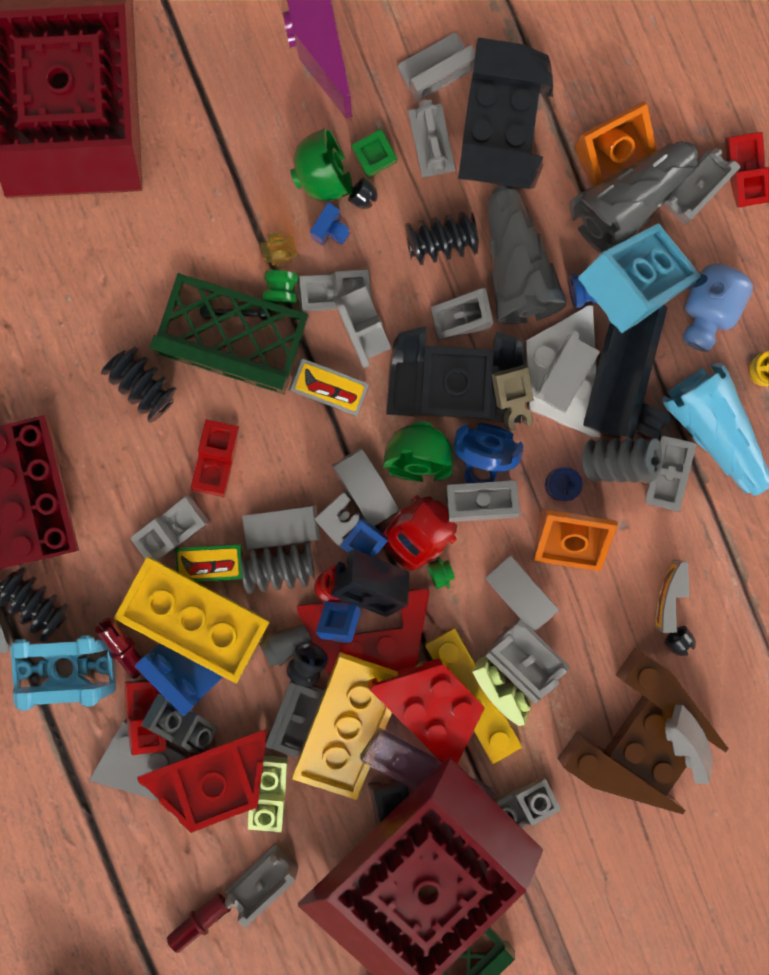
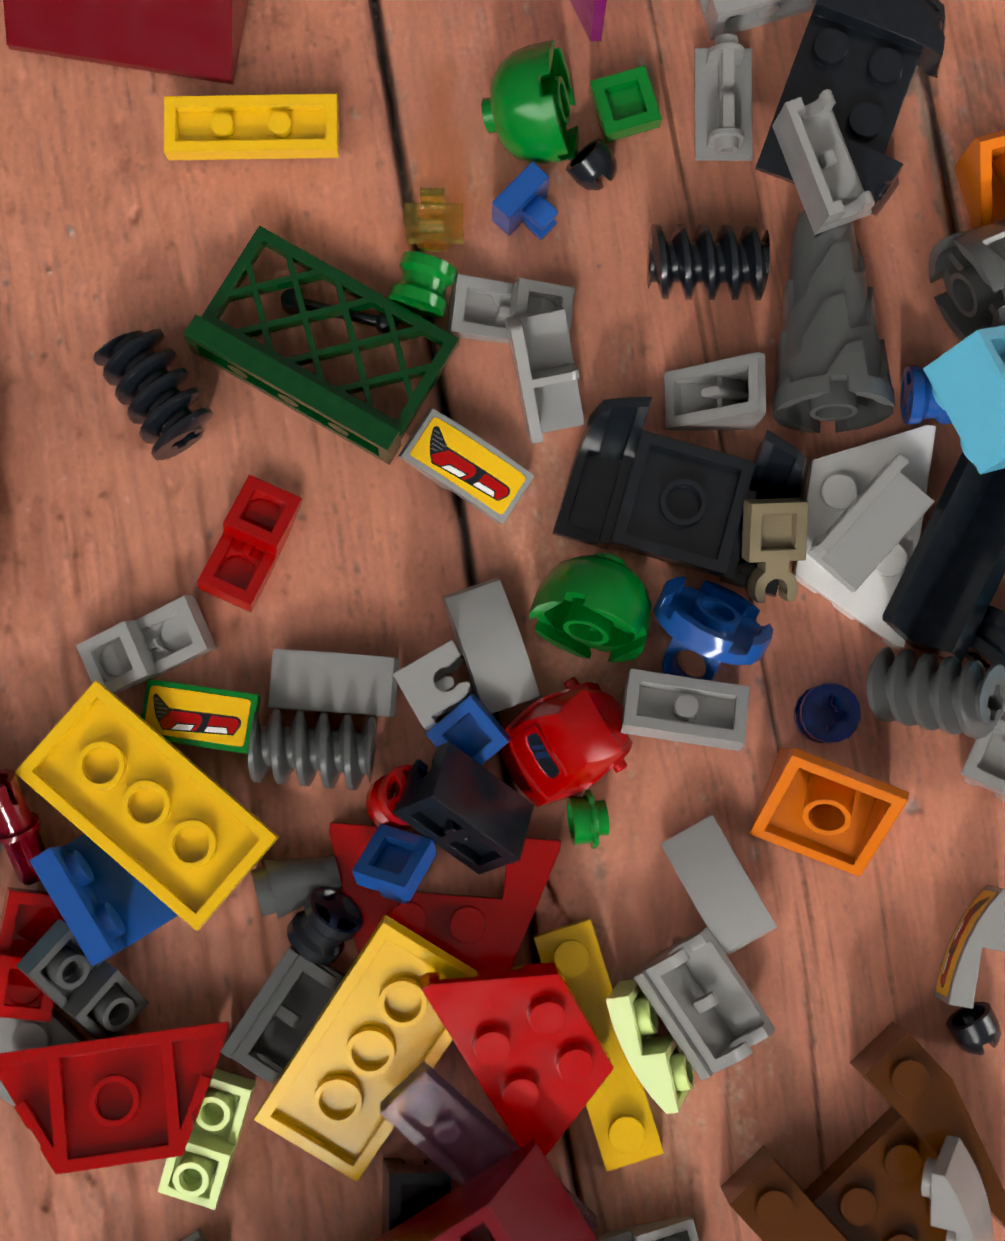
camera: 20 degrees right, 5 degrees down
none -> yellow plate [164,94,339,161]
none -> light grey hinge [772,89,875,235]

